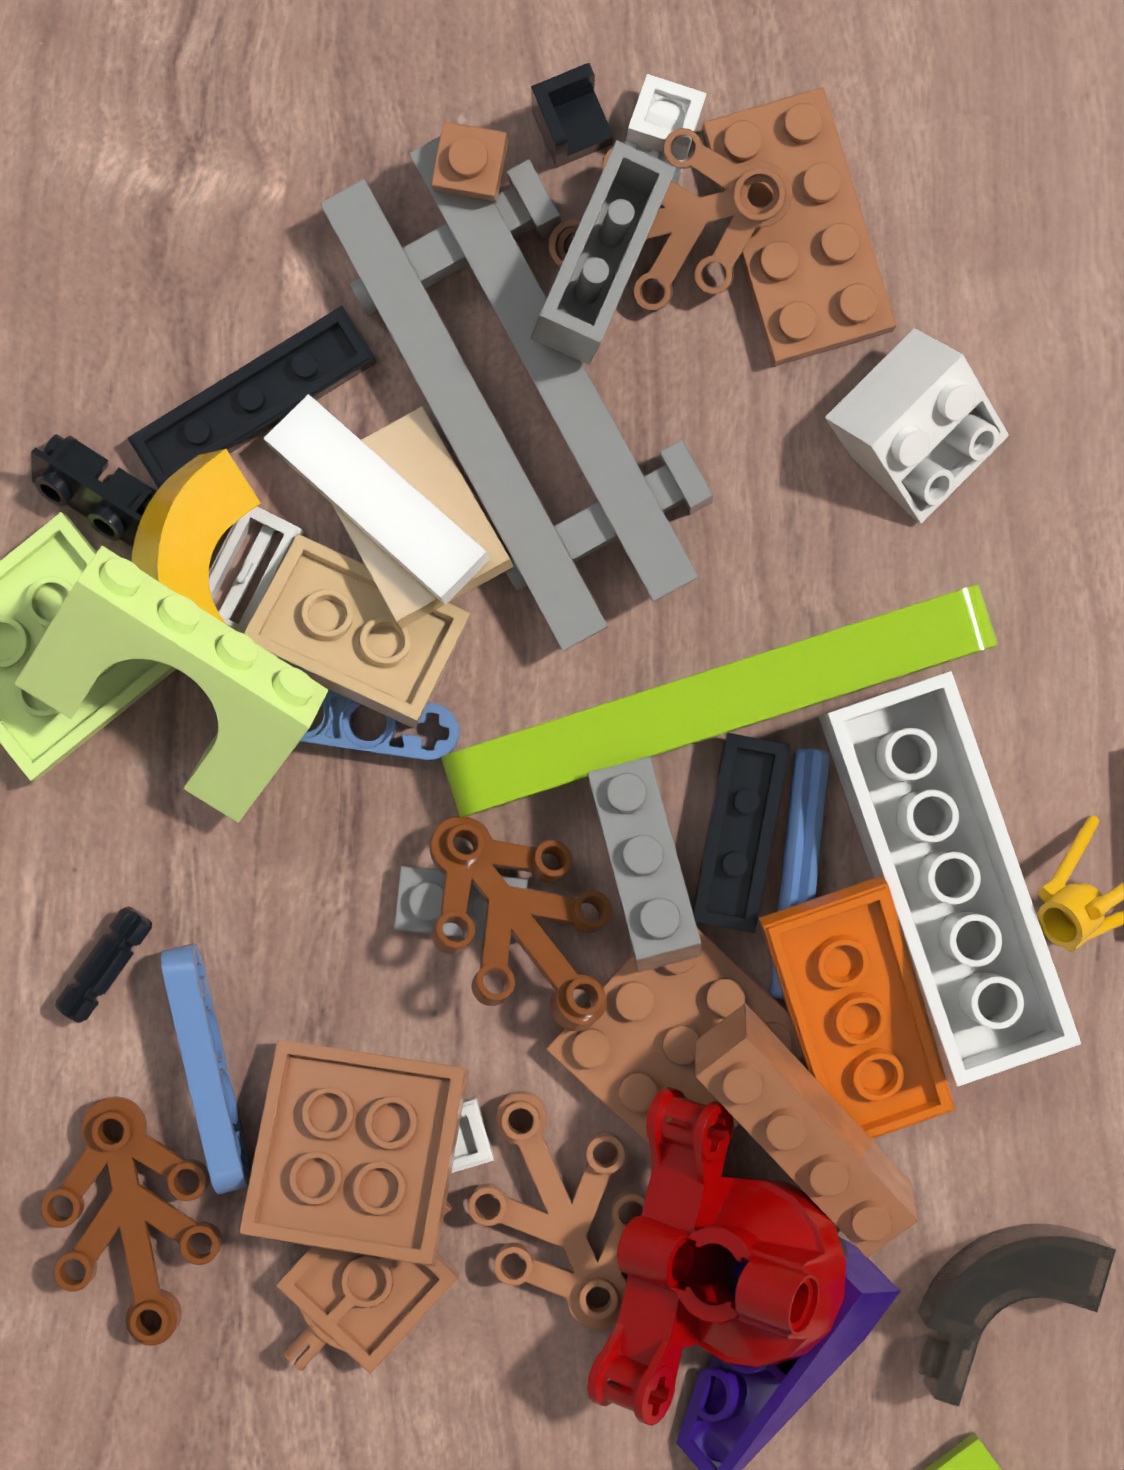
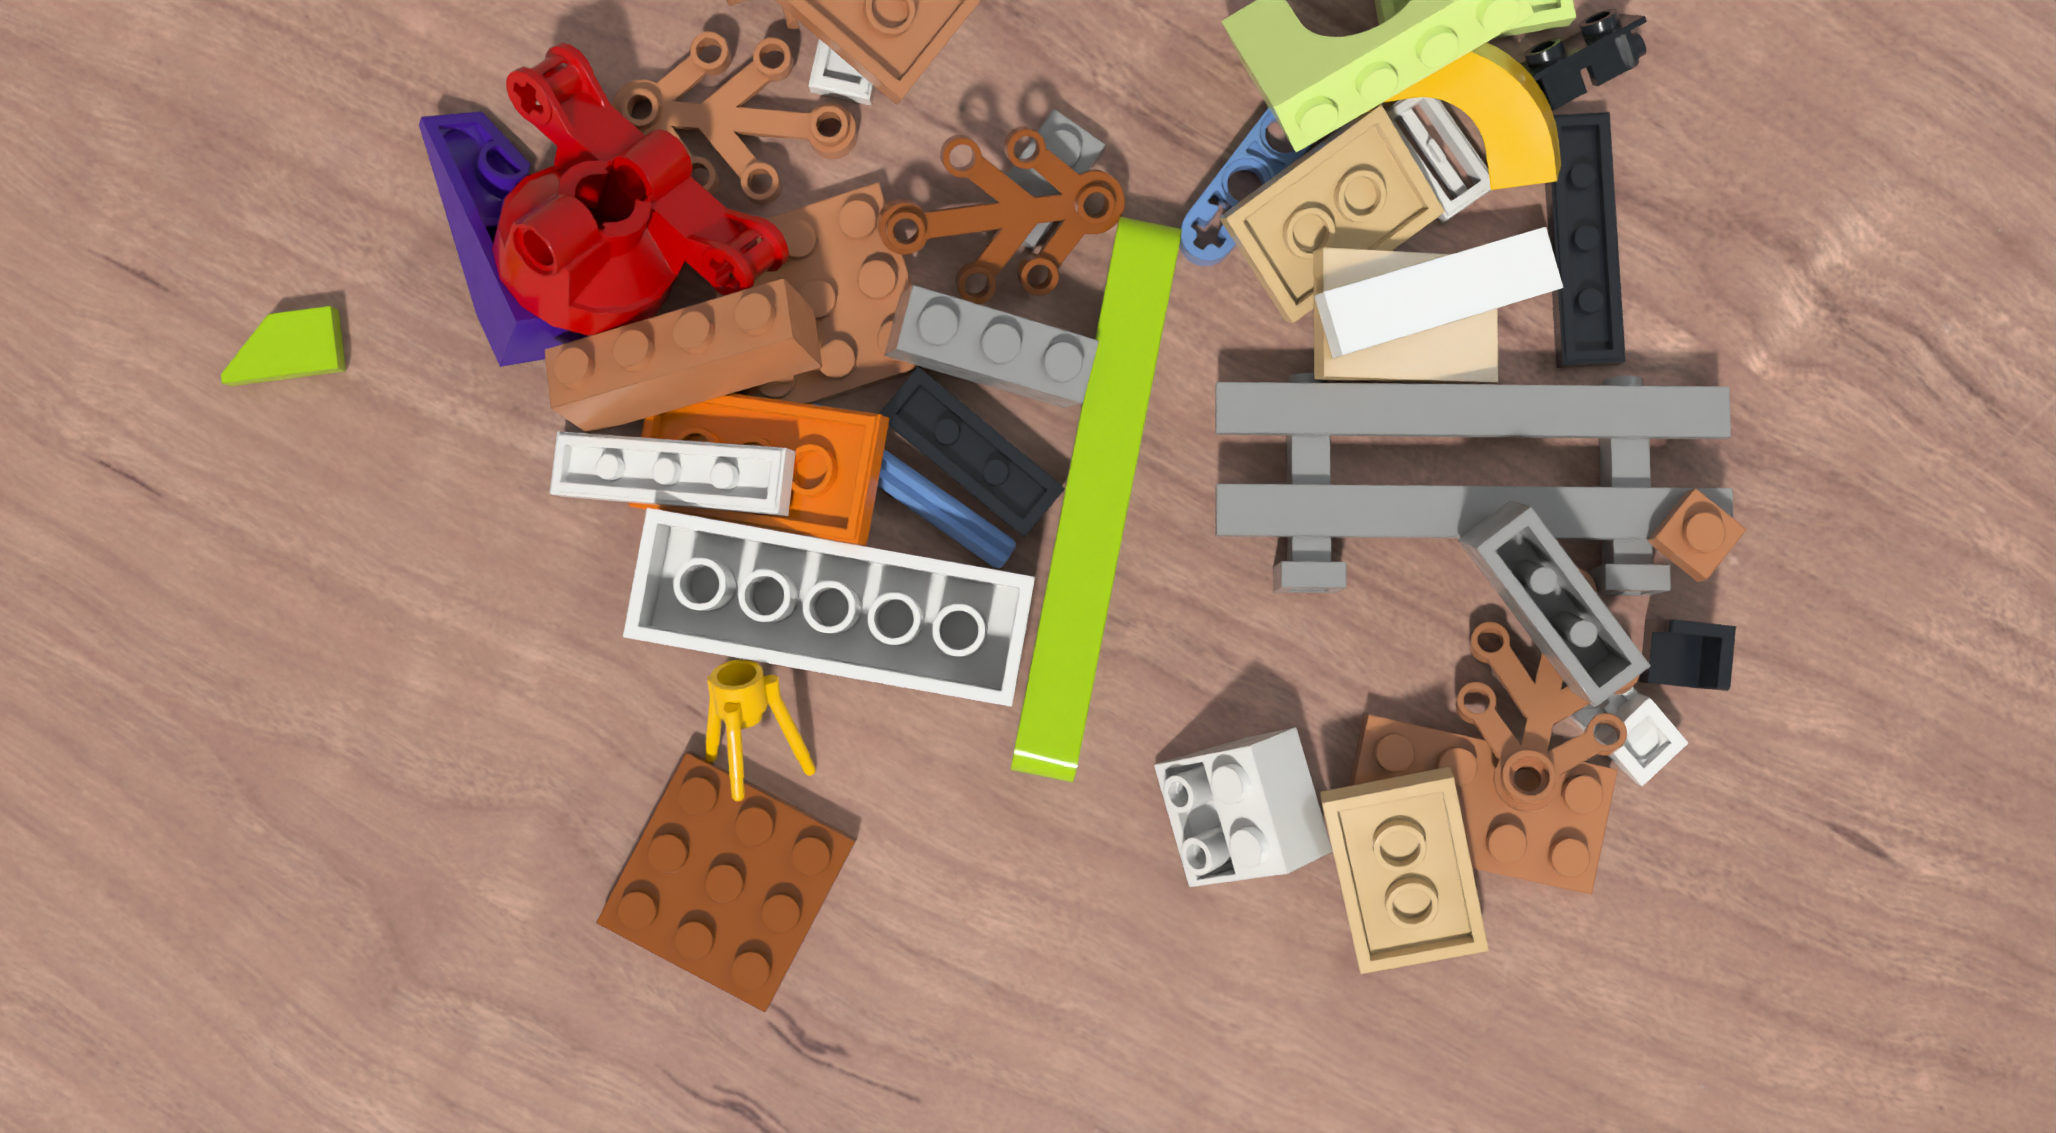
camera: 120 degrees right, 0 degrees up
clear smoke arch [917,1223,1116,1407] -> none
none -> white tile [550,431,796,516]
none -> tan plate [1320,766,1489,974]

